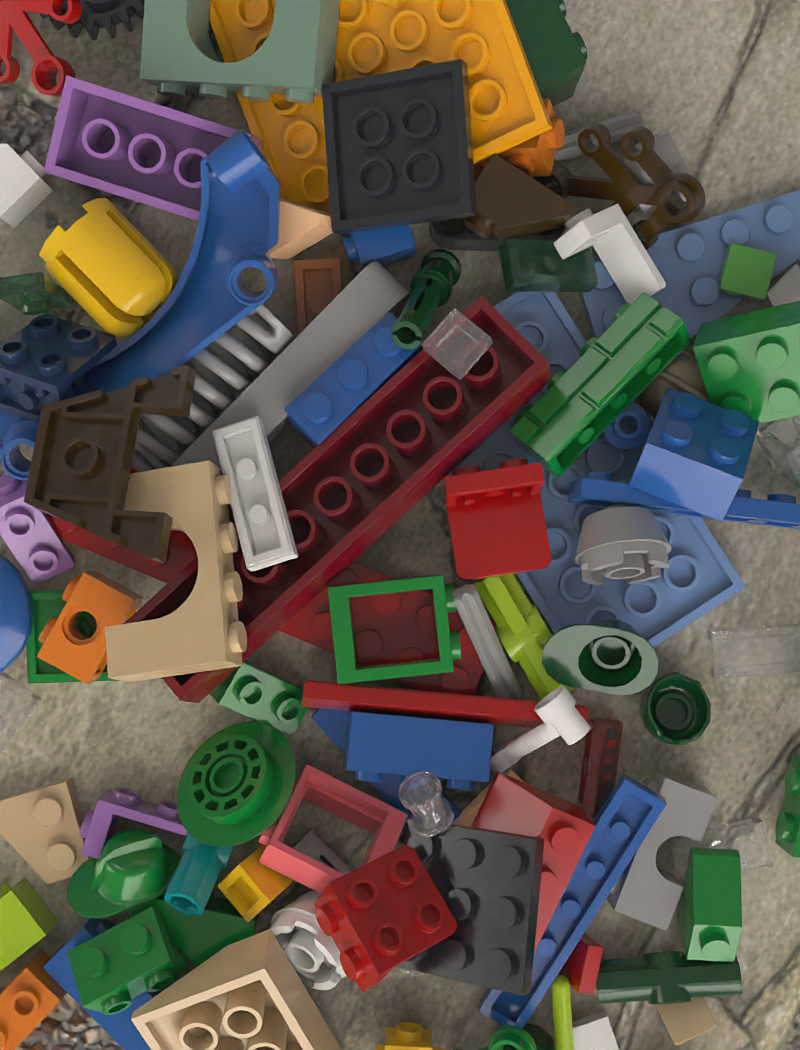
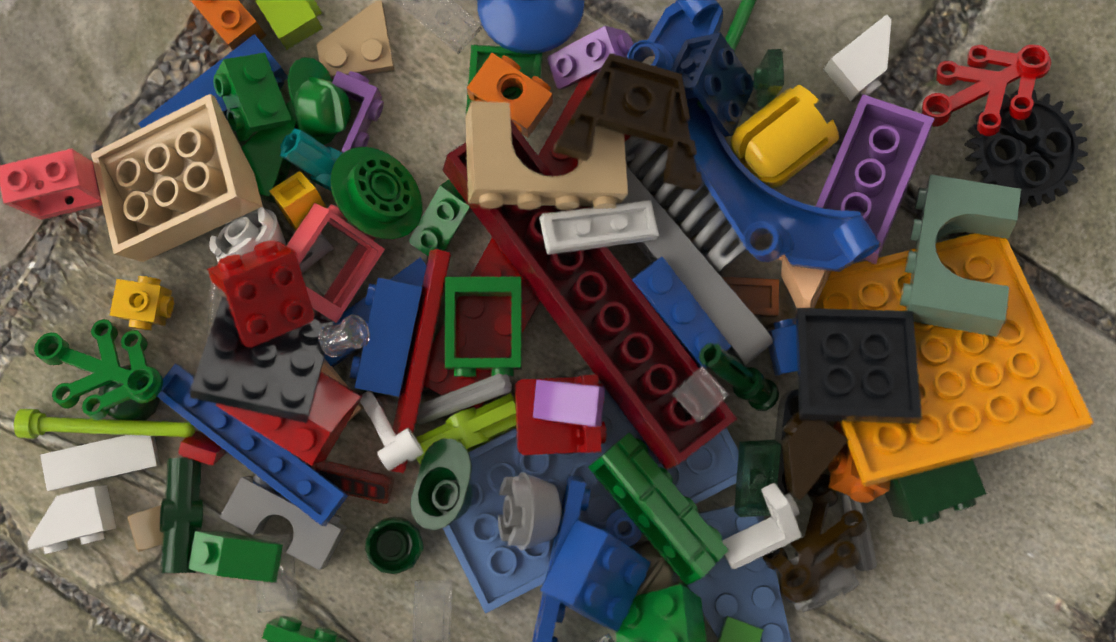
camera: 90 degrees right, 5 degrees down
none -> slope [533,380,605,426]

